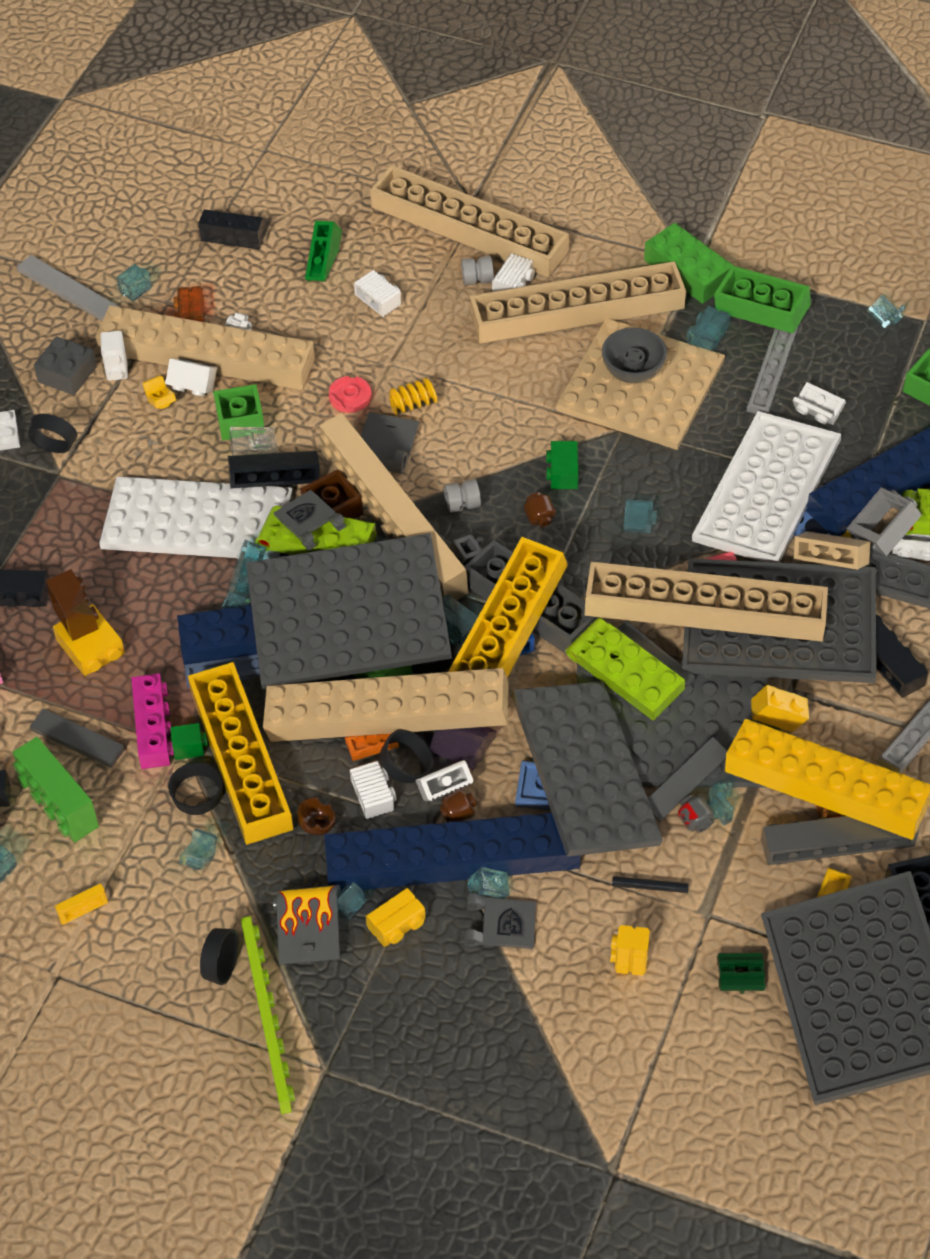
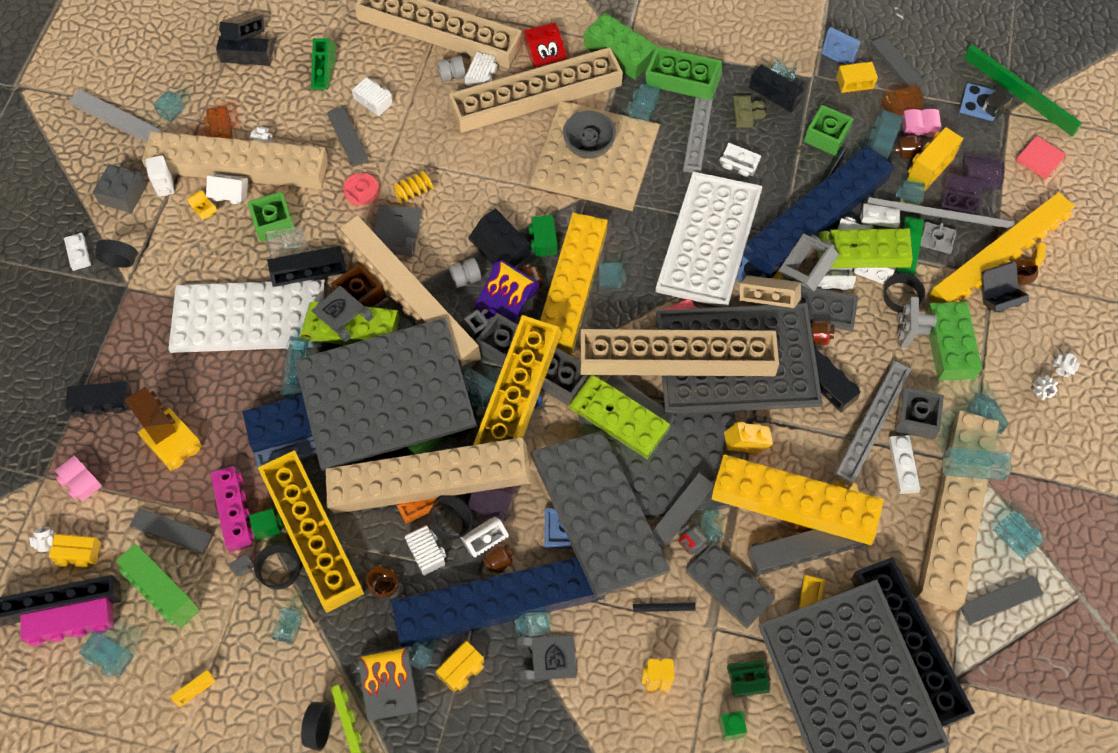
camera: 10 degrees left, 10 degrees up
none -> black brick [219,13,264,41]
none -> dark grey plate [228,554,254,577]
none -> dark grey tile [327,107,369,167]
none -> black slope [468,208,530,267]
none -> dark purple door [473,260,539,323]
none -> red slope [524,22,567,69]
none -> yellow brick [540,213,608,355]
none -> dark grey plate [686,542,775,629]
none -> green brick [718,711,747,741]
none -> olive hinge [733,95,766,128]
none -> black brick [749,64,804,113]
none -> reddish brown head [810,320,835,345]

